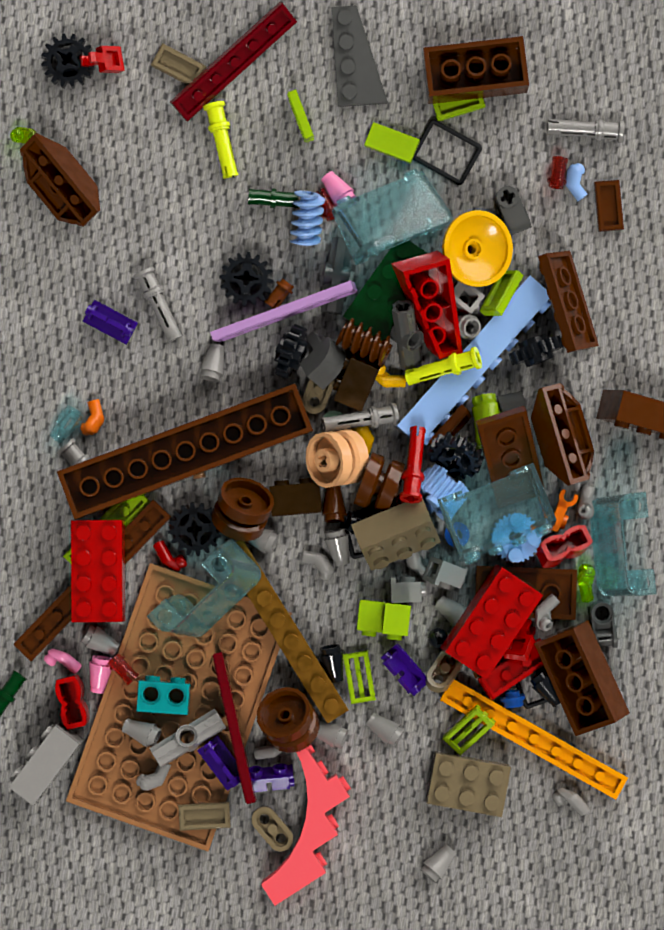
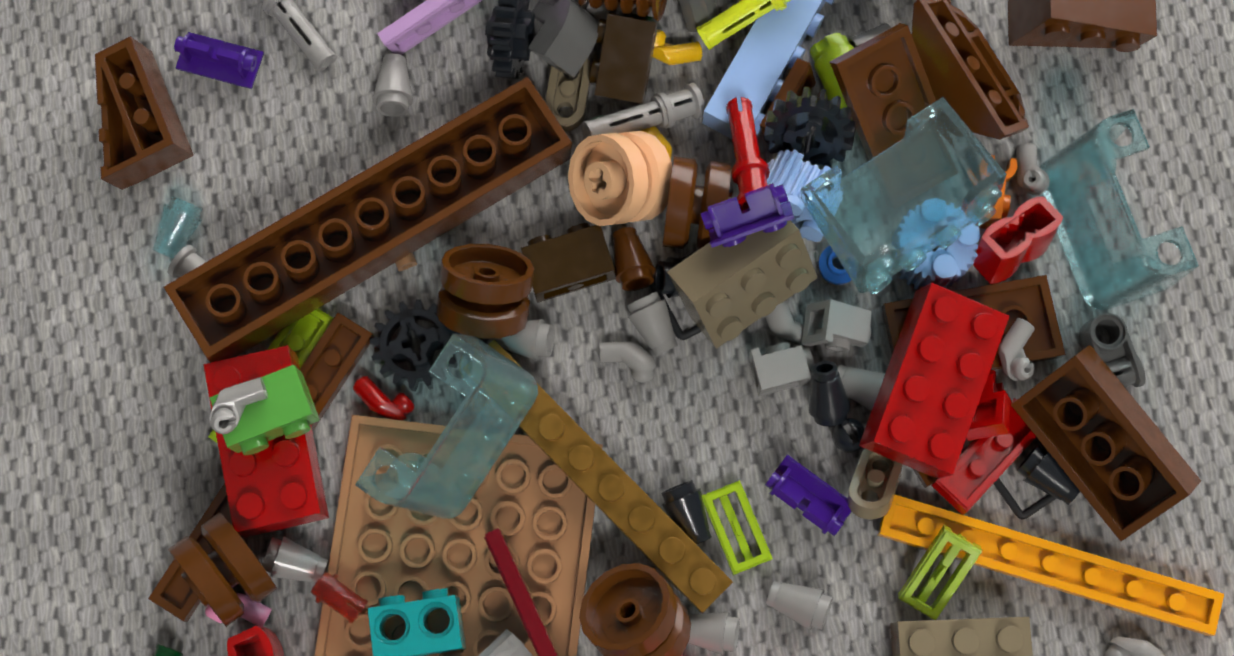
camera: 15 degrees left, 10 degrees down
orange arm [80,399,104,436] -> none
bright pink cone [89,655,114,694] -> none
lime brick [357,599,411,641] -> none
blue plate [500,690,526,708] -> none
clear neon green arm [577,563,596,603] -> none
none -> reddish brown wedge [95,36,194,190]
none -> reddish brown wheel [168,512,277,627]
none -> bright green brick [209,365,320,455]
none -> light grey arm [209,377,268,434]
none -> dark purple hinge [701,183,794,248]
none -> black cone [809,361,851,427]

